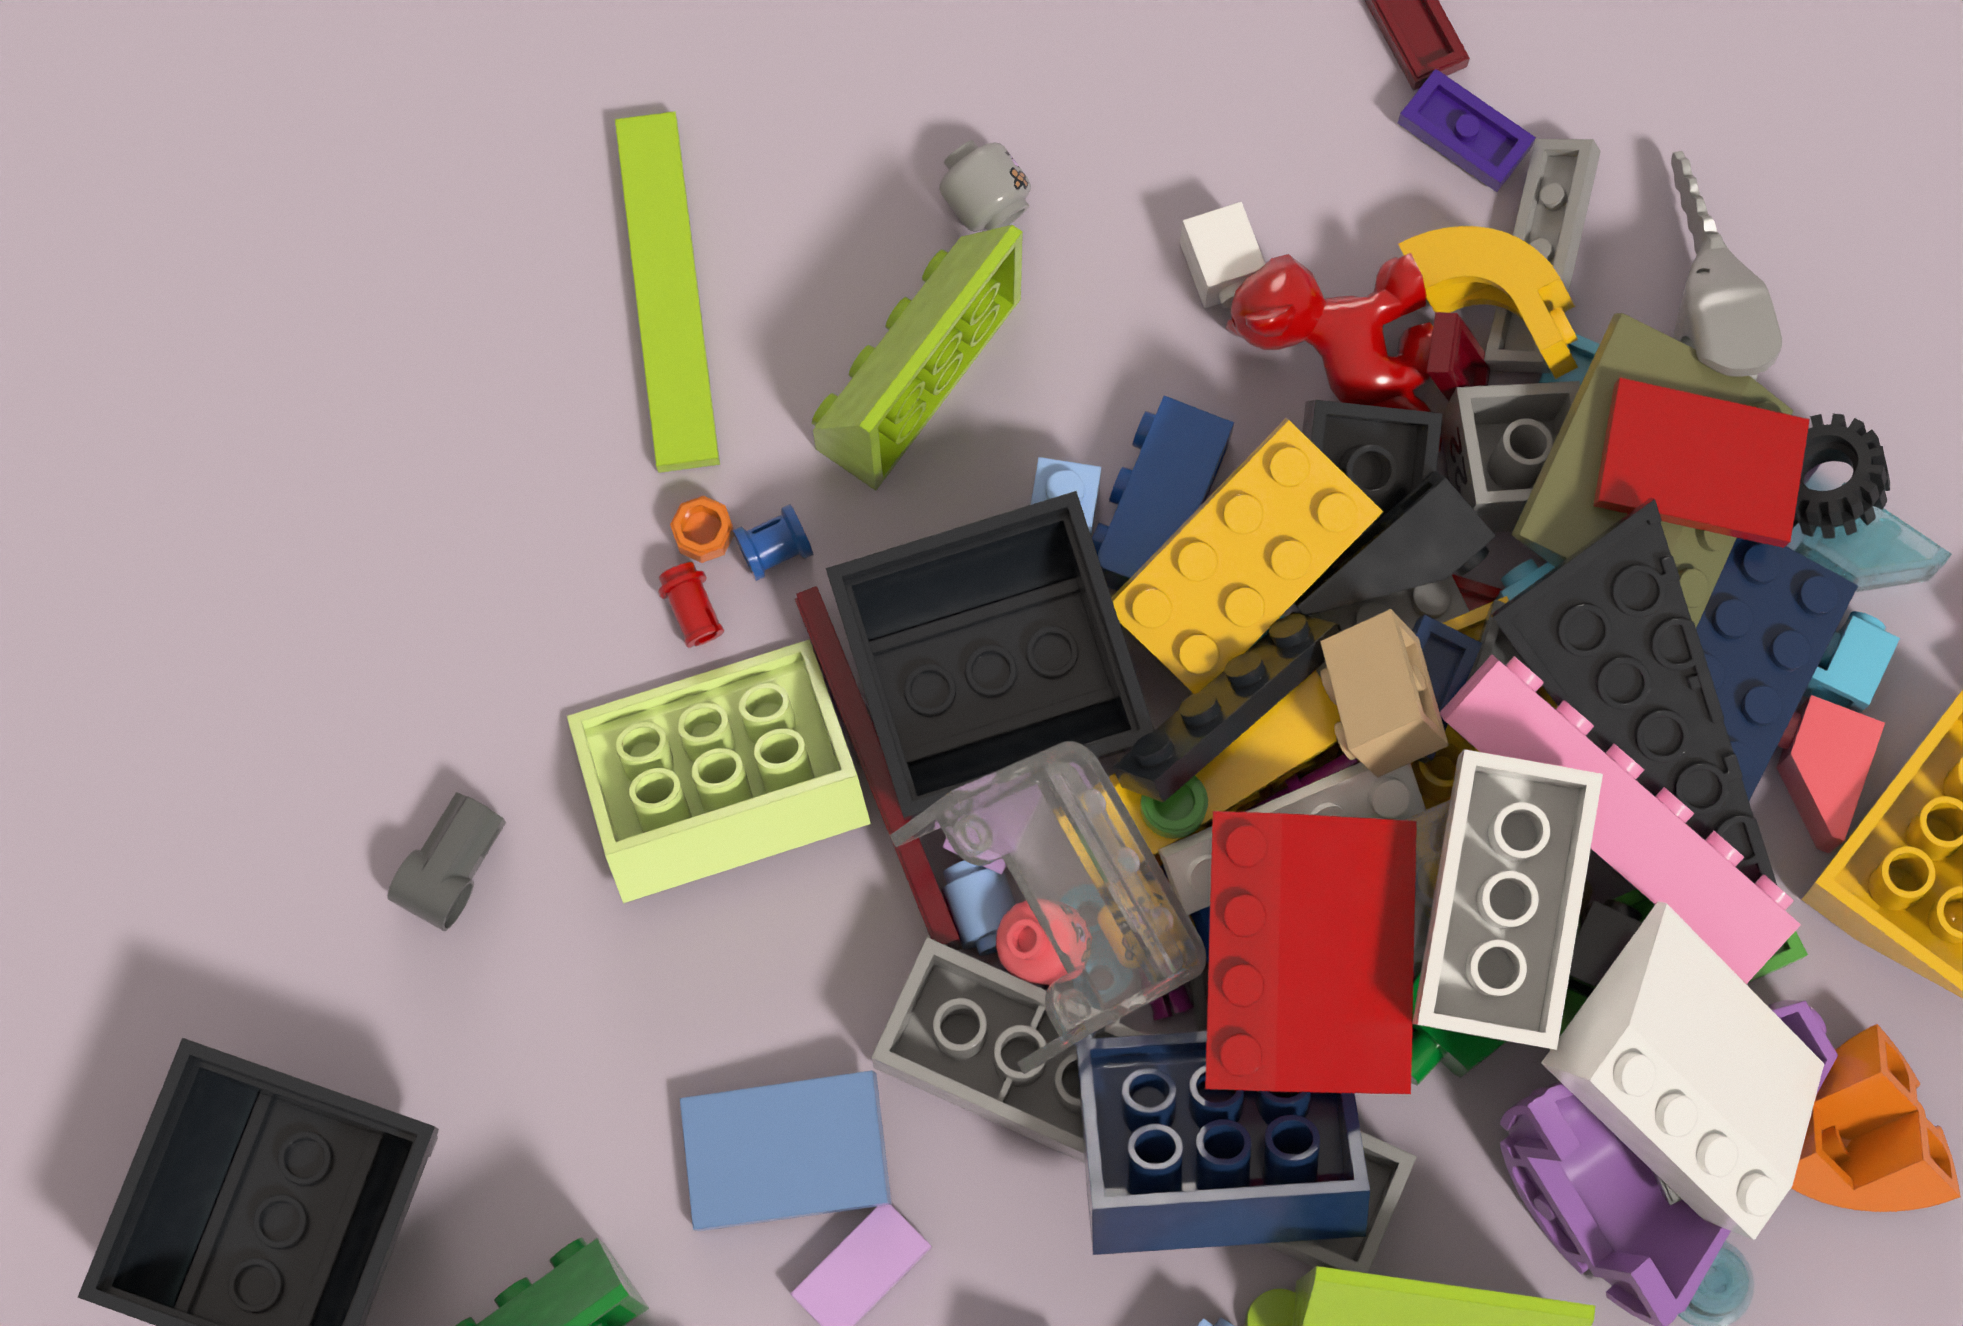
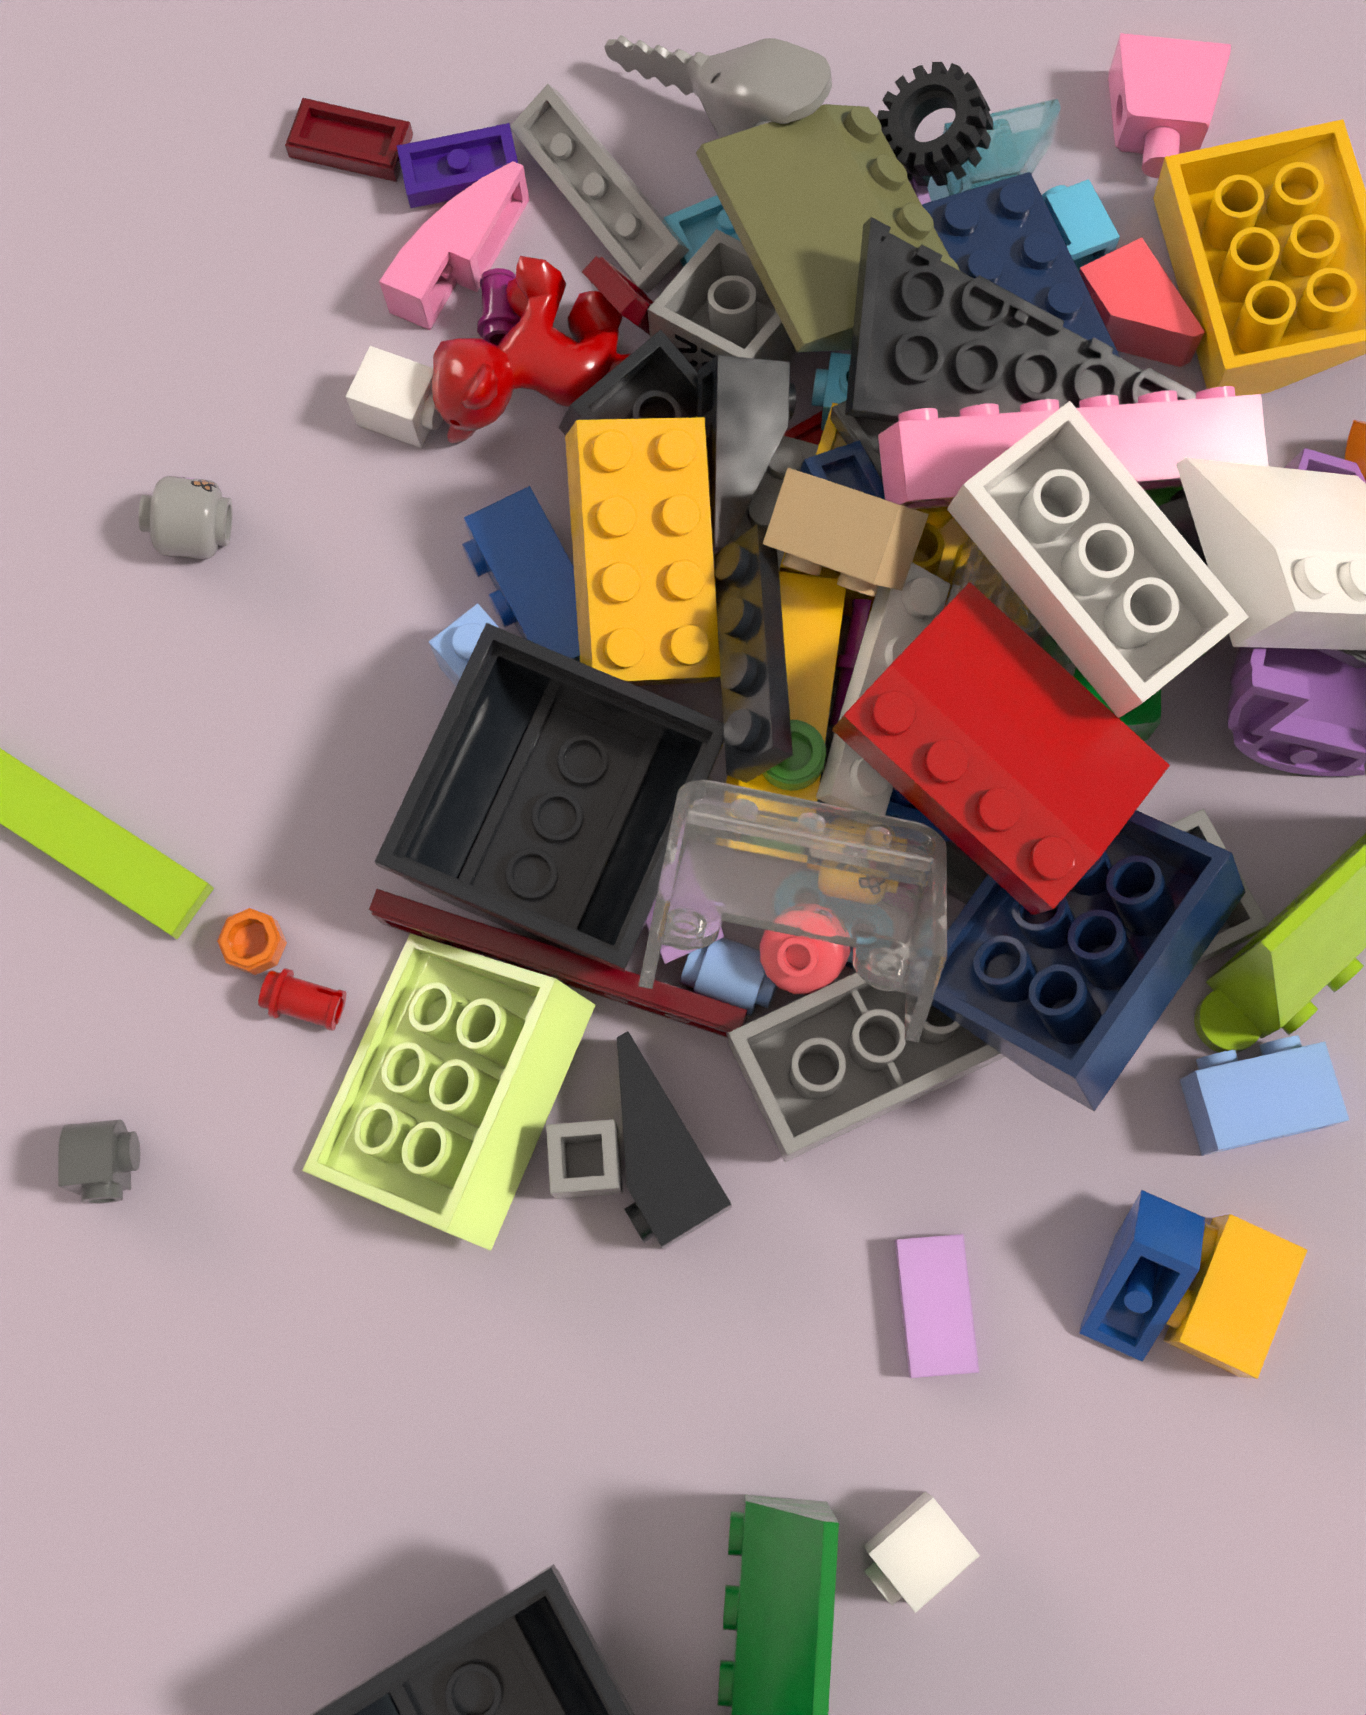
camera: 45 degrees left, 0 degrees up
dark grey piece [387,792,506,931] -> none
medium blue tile [680,1070,892,1231] -> none
blue bush [733,504,814,581] -> none
lime slope [811,225,1023,491] -> none
yellow arch [1398,226,1578,379] -> none
red tile [1593,378,1810,548] -> none
none -> dark grey plate [58,1119,140,1204]
none -> bright pink slope [379,161,529,330]
none -> magenta pin [477,268,520,346]
none -> light grey brick [546,1119,623,1199]
none -> black slope [617,1031,732,1249]

